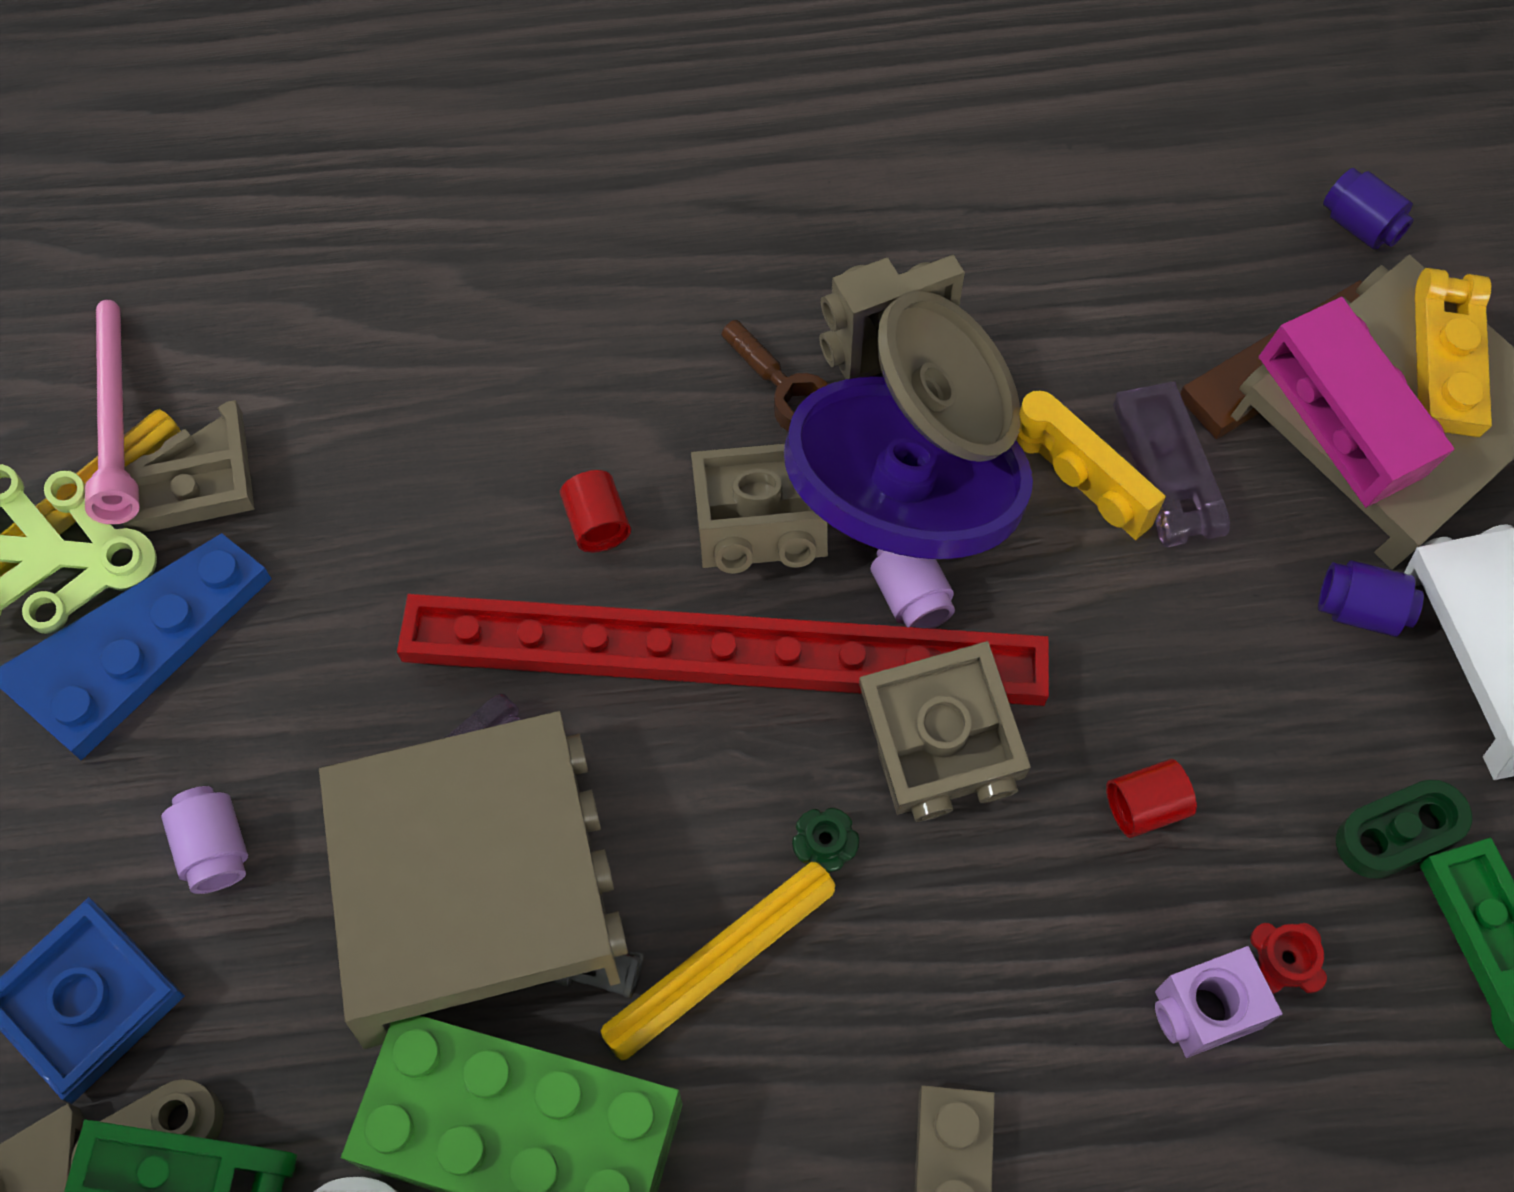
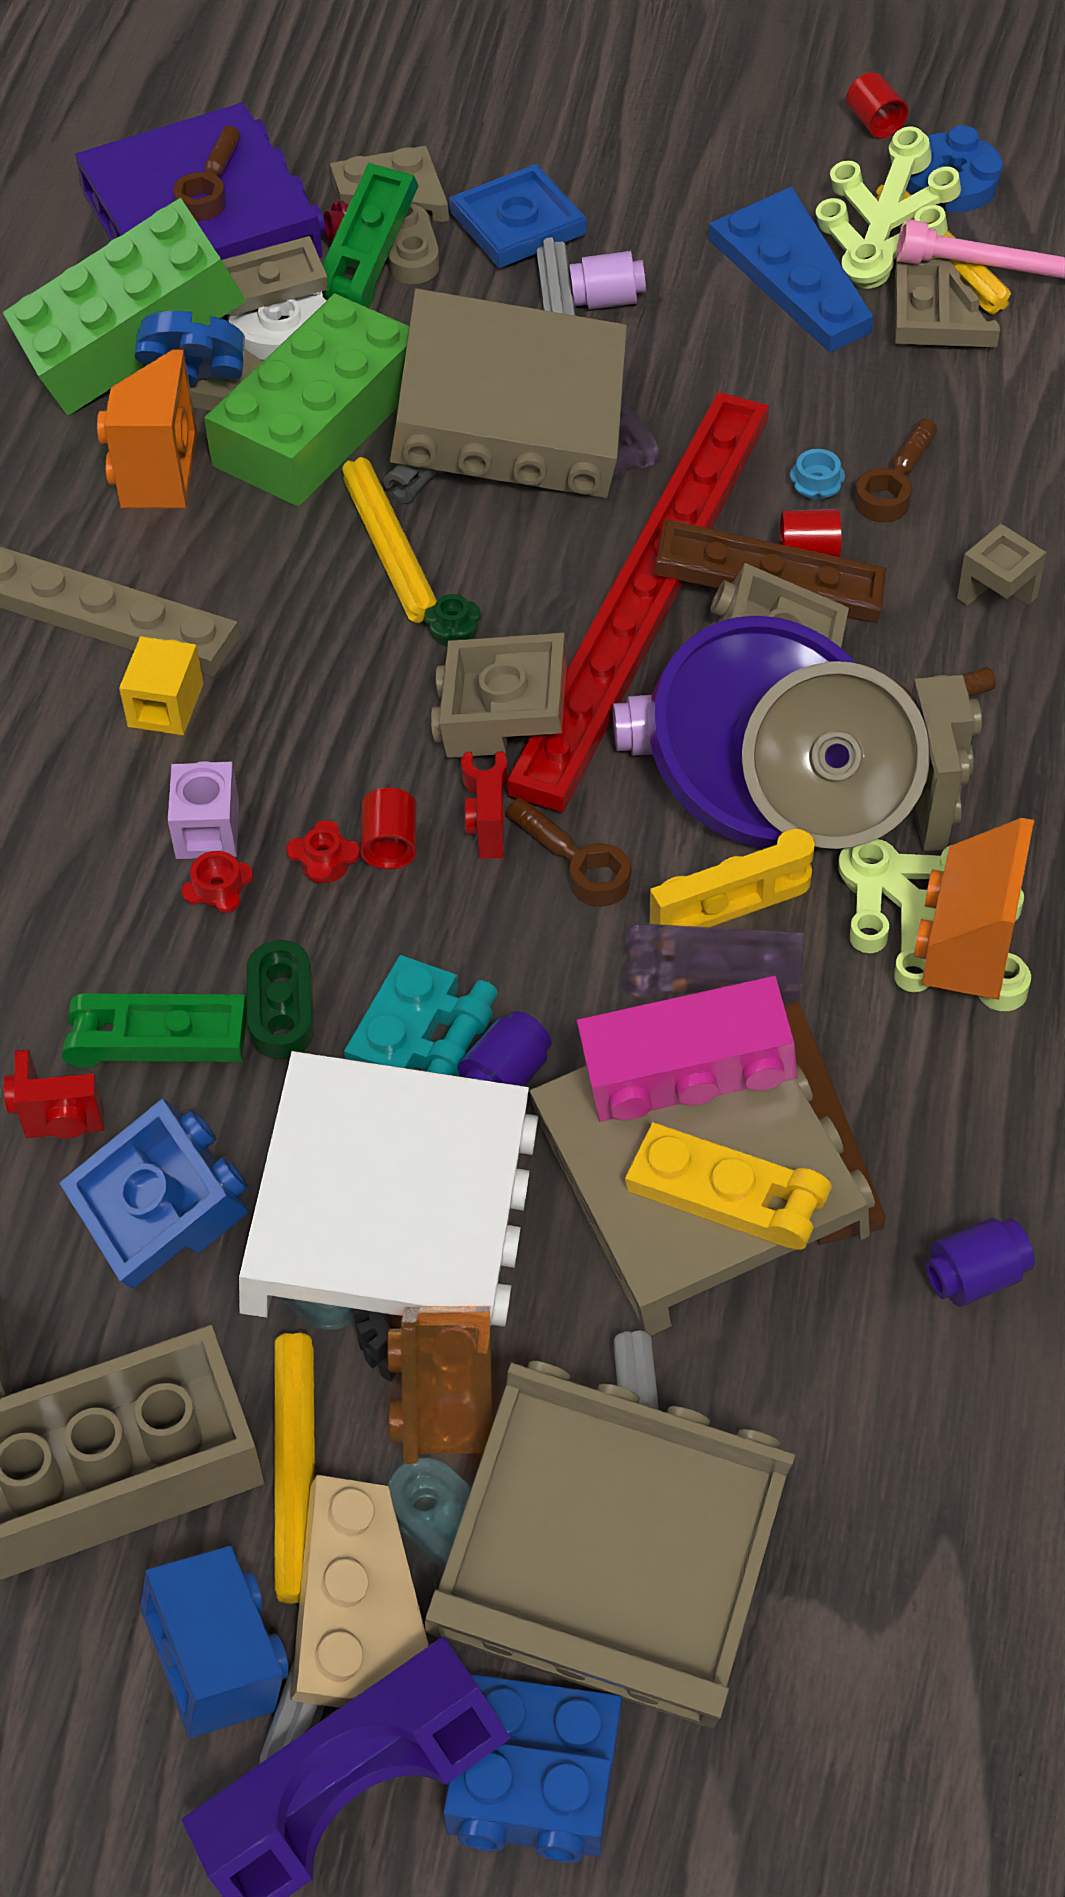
camera: 110 degrees right, 10 degrees down
none -> yellow brick [119,636,204,736]
none -> red plate [286,820,360,883]
none -> teal plate [344,955,498,1077]
none -> red plate [461,751,508,859]
none -> reddish brown piece [507,798,631,907]
none -> light grey axle [537,237,576,316]
none -> reddish brown tile [653,519,887,623]
none -> dark azure plate [790,449,845,500]
none -> yellowish green plant [838,839,1031,1011]
none -> reddish brown piece [854,418,937,523]
none -> orange slope [914,818,1034,1000]
none -> dark tan panel [957,524,1047,605]

